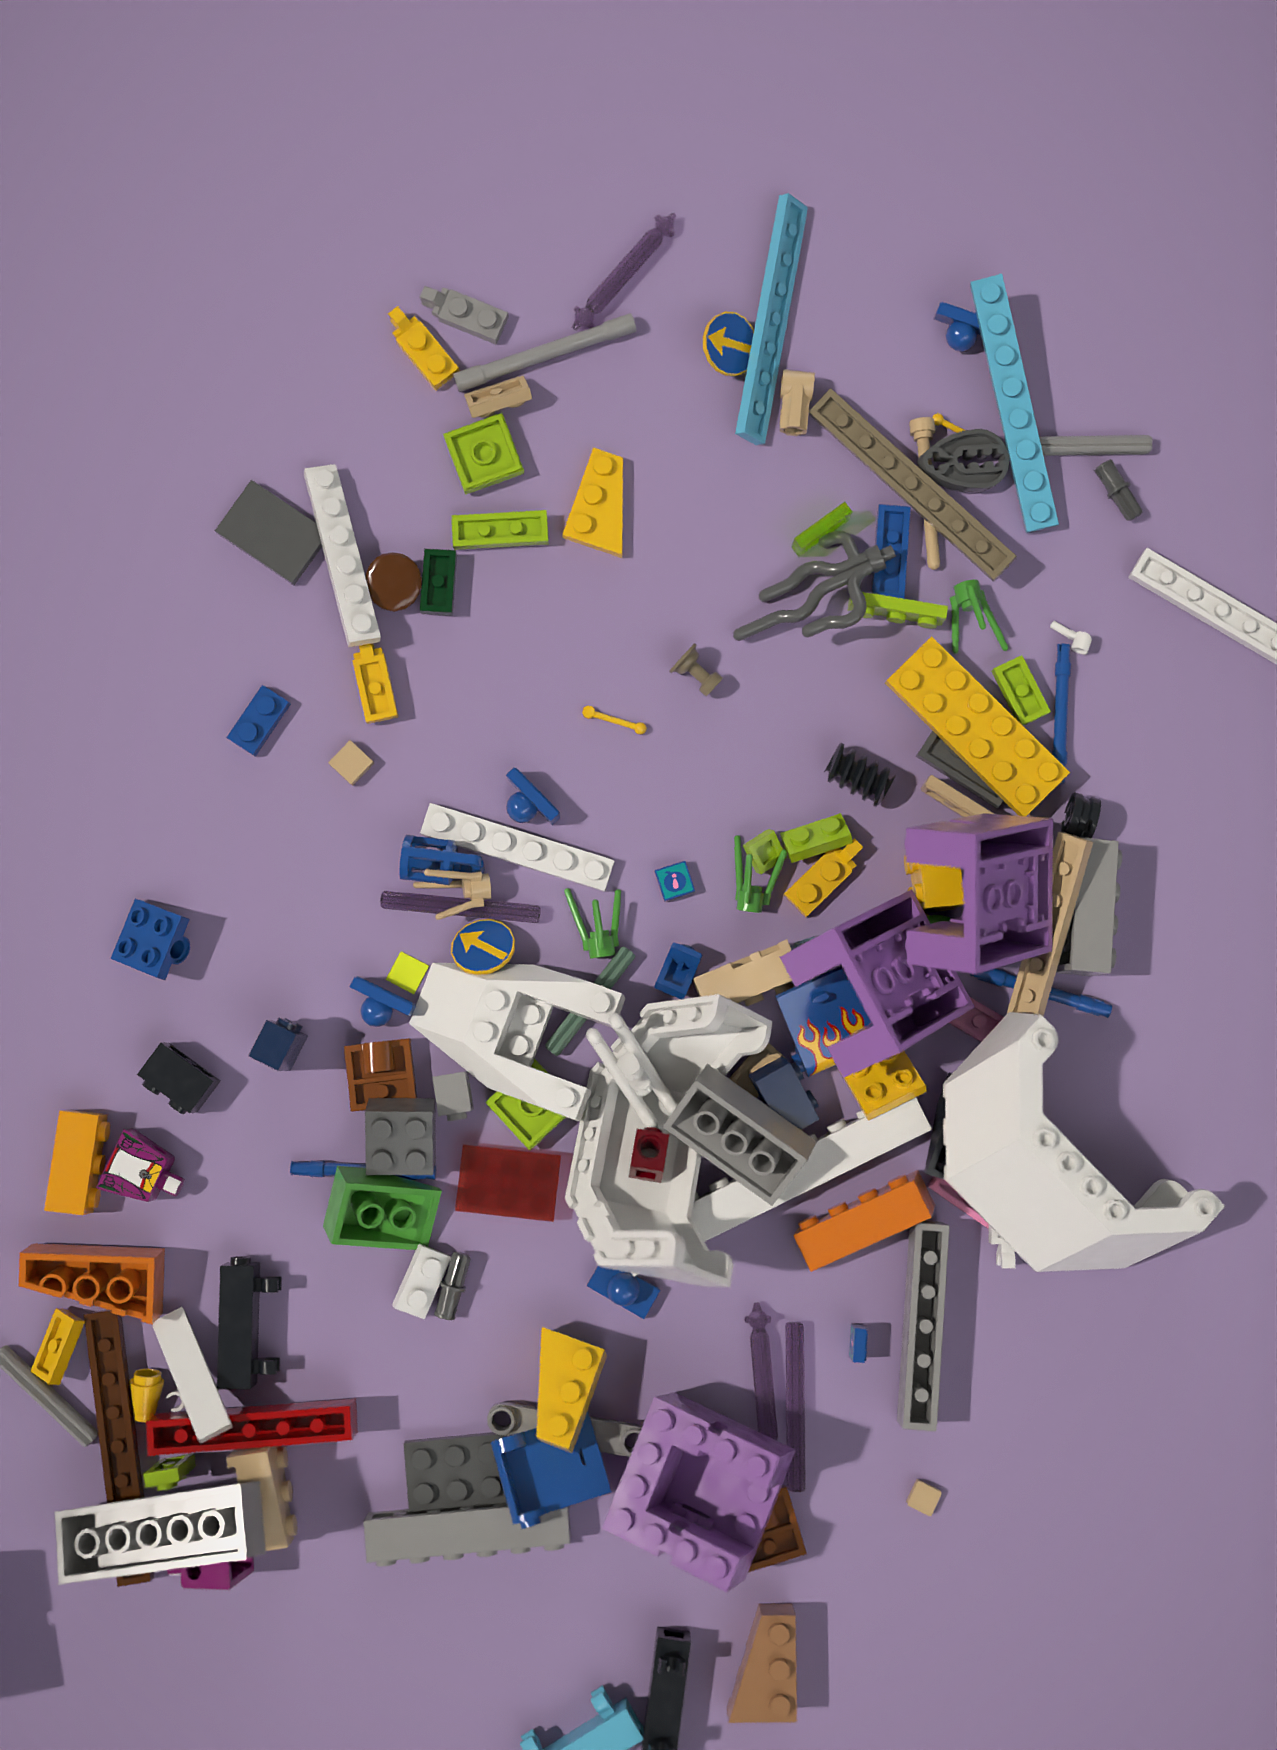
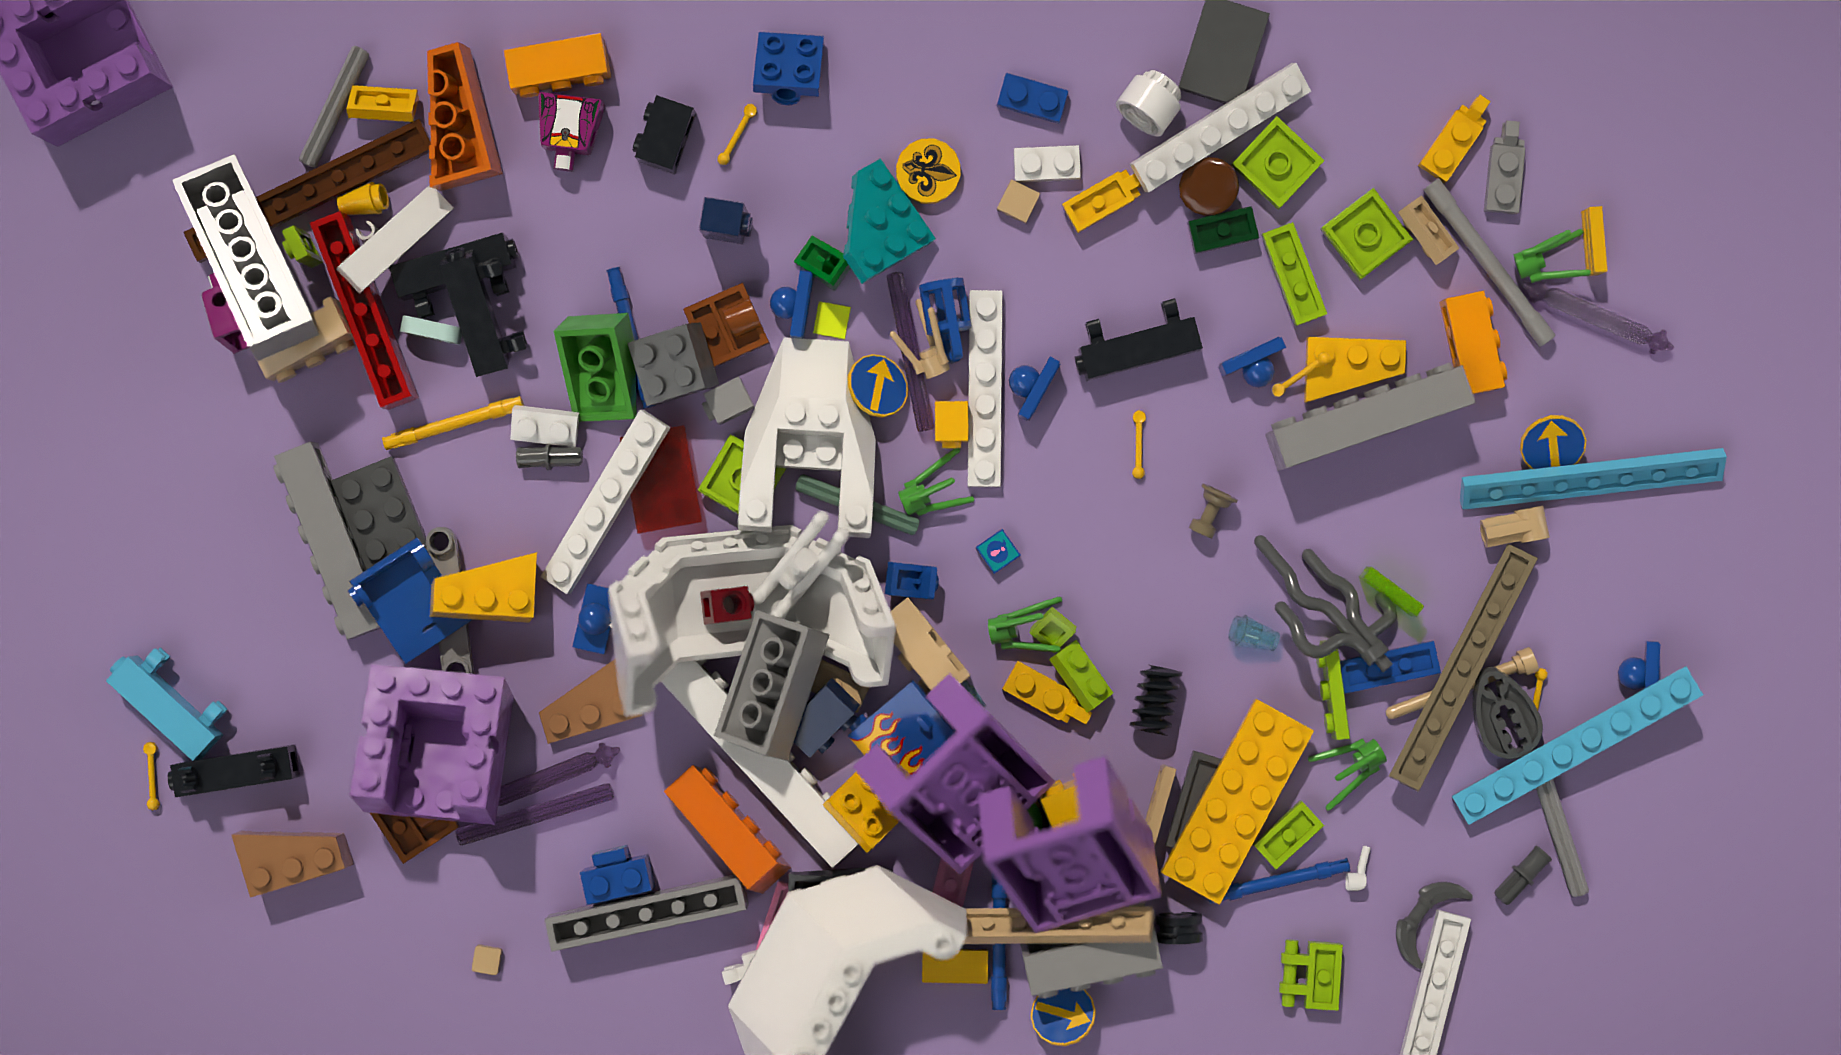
camera: 80 degrees right, 5 degrees up
none -> yellow piece [382,396,524,451]
none -> light aqua beam [399,316,462,345]
none -> black brick [439,248,527,377]
none -> medium nougat wing [539,659,643,744]
none -> white plate [540,410,671,594]
none -> blue brick [580,854,655,905]
none -> yellow hinge [717,104,757,165]
none -> green slope [793,235,851,291]
none -> teal plate [843,158,936,284]
none -> tile [896,138,960,204]
none -> yellow tile [922,949,988,984]
none -> yellow brick [935,401,968,449]
none -> white plate [1013,145,1081,183]
none -> blue piece [1030,988,1096,1046]
none -> black brick [1074,298,1203,381]
none -> white piece [1116,70,1181,137]
none -> blue tile [1218,337,1286,388]
none -> clear light blue cone [1228,615,1280,651]
none -> lime plate [1231,116,1325,210]
none -> light grey brick [1265,362,1476,471]
none -> yellow hinge [1272,352,1331,396]
none -> lime plate [1279,939,1343,1011]
none -> dark grey piece [1395,882,1473,970]
none -> light orange brick [1439,291,1507,394]
none -> bright green plant [1513,229,1591,283]
none -> yellow tile [1581,206,1608,276]

